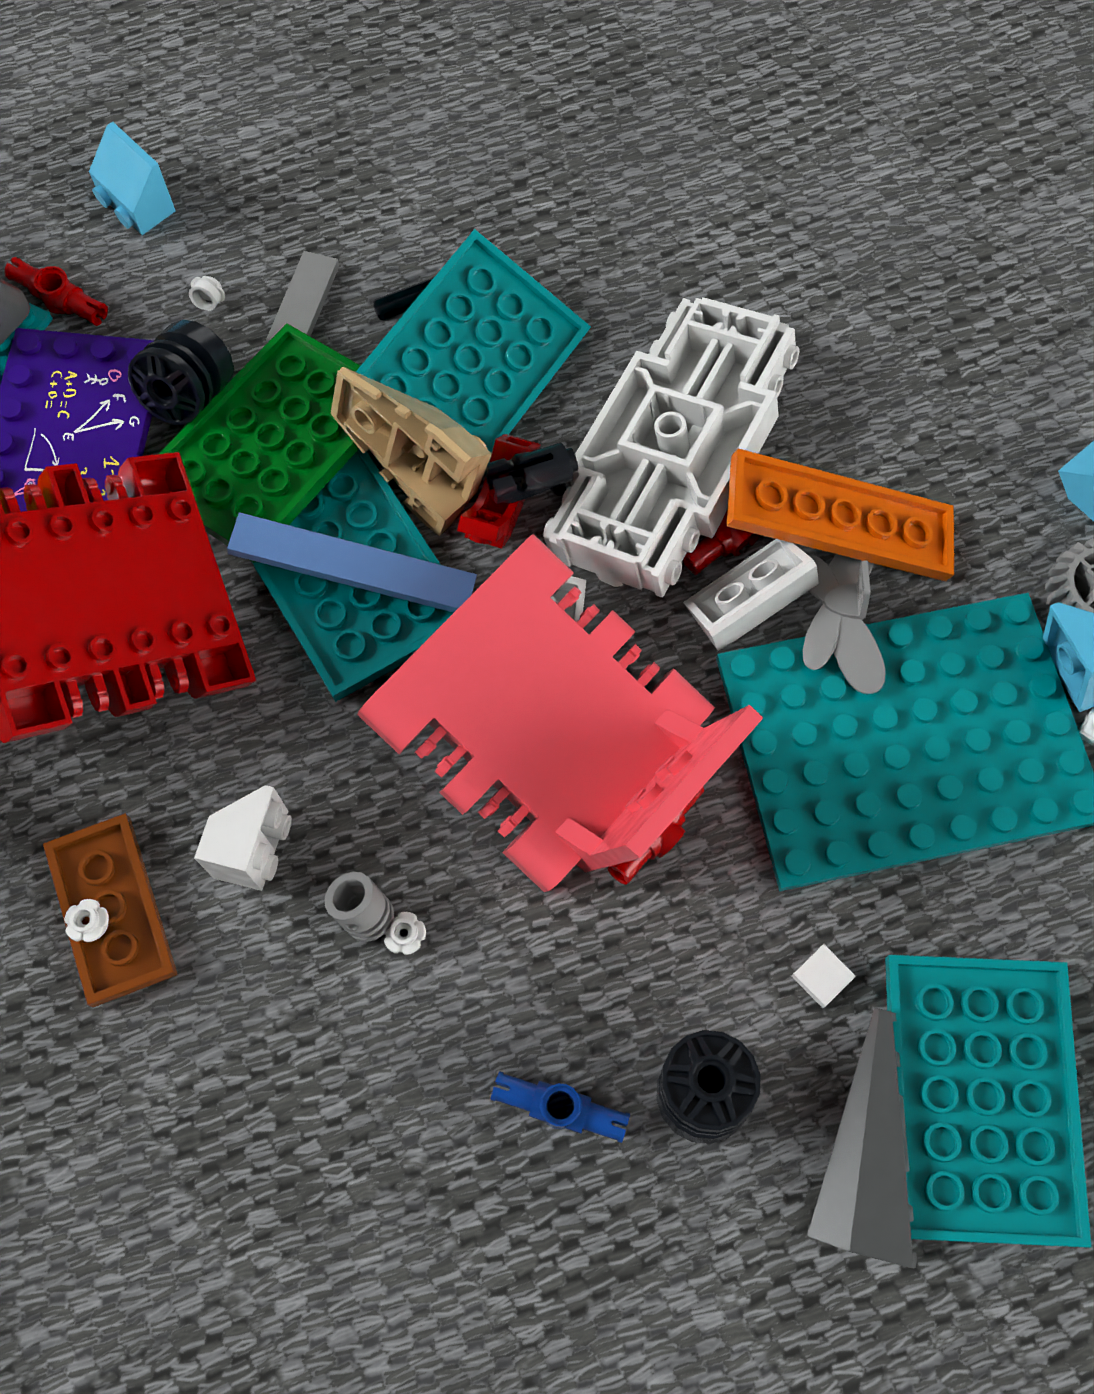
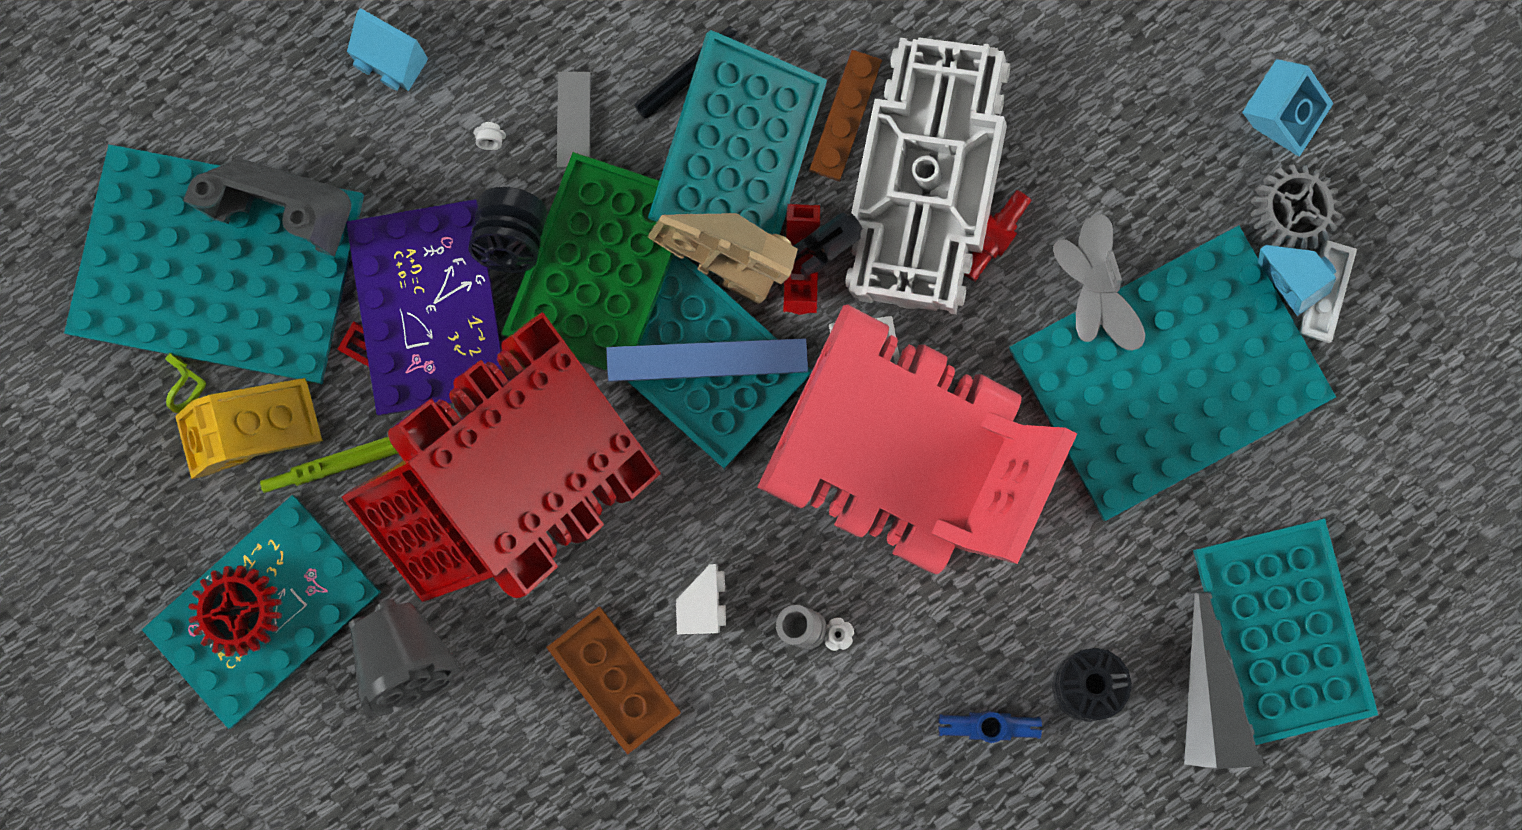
camera: 15 degrees left, 15 degrees up
red pin [4,257,108,326] -> none
white plate [64,899,109,942] -> none
white slope [683,539,819,651] -> none
orange plate [727,448,954,582] -> none
white tile [792,944,856,1008] -> none
none -> dark orange plate [809,50,882,182]

